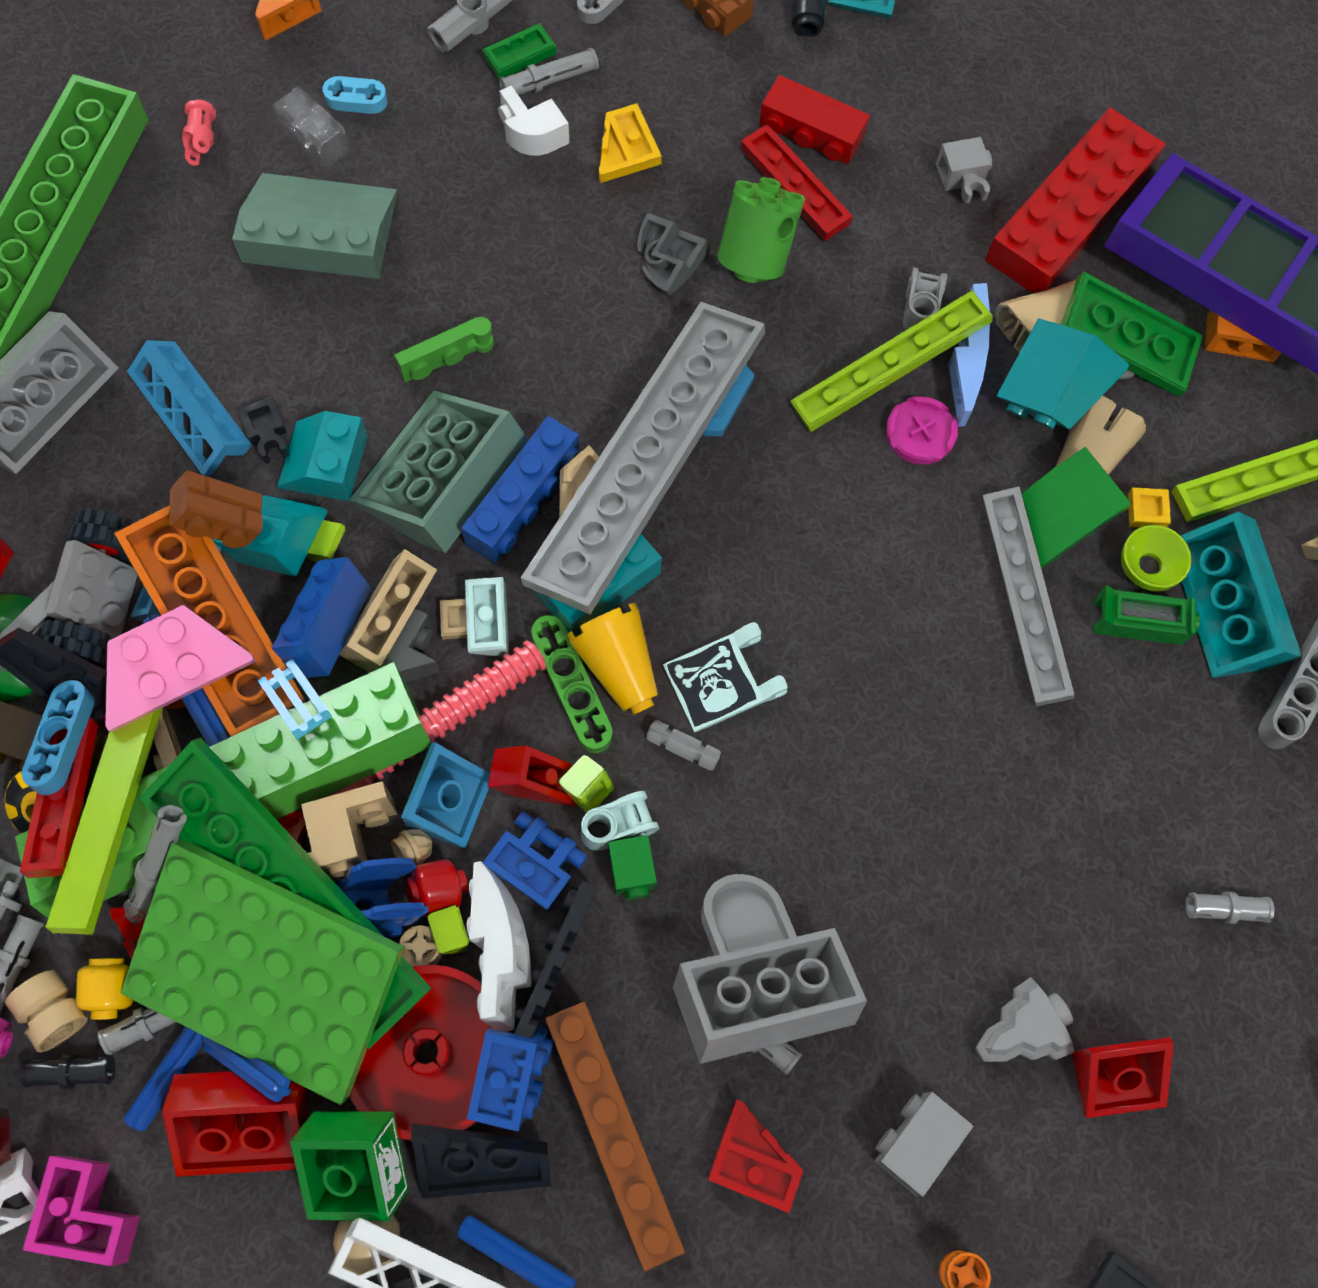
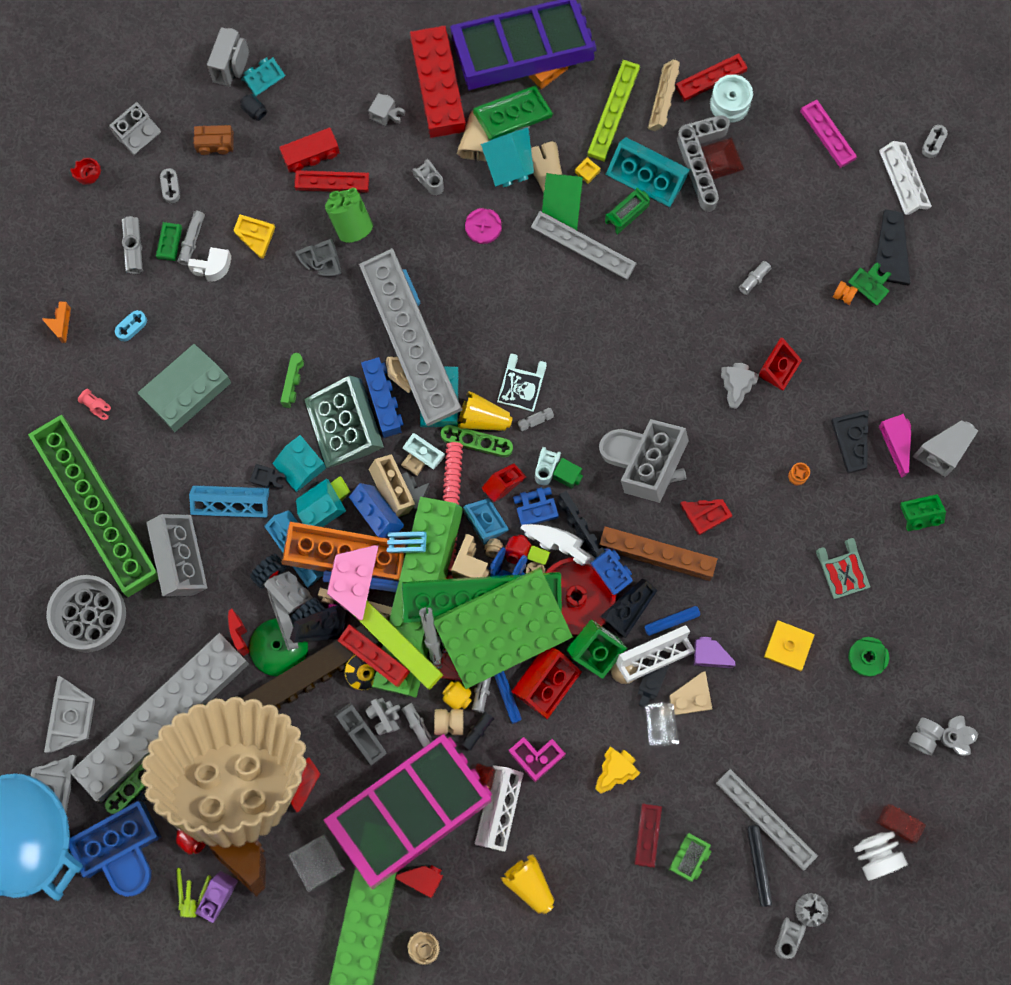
camera: 45 degrees left, 5 degrees up
dark azure beam [22,680,94,795] -> none
dark orange brick [169,470,263,548] -> none
blue axle [202,1036,291,1102] -> none
clear brick [272,86,350,171] -> none
lime slope [559,755,614,813] -> none
lime tile [790,290,993,433] -> none
light grey brick [874,1092,973,1197] -> none
light blue slope [948,283,990,427] -> none
lime piece [1121,525,1192,591] -> none

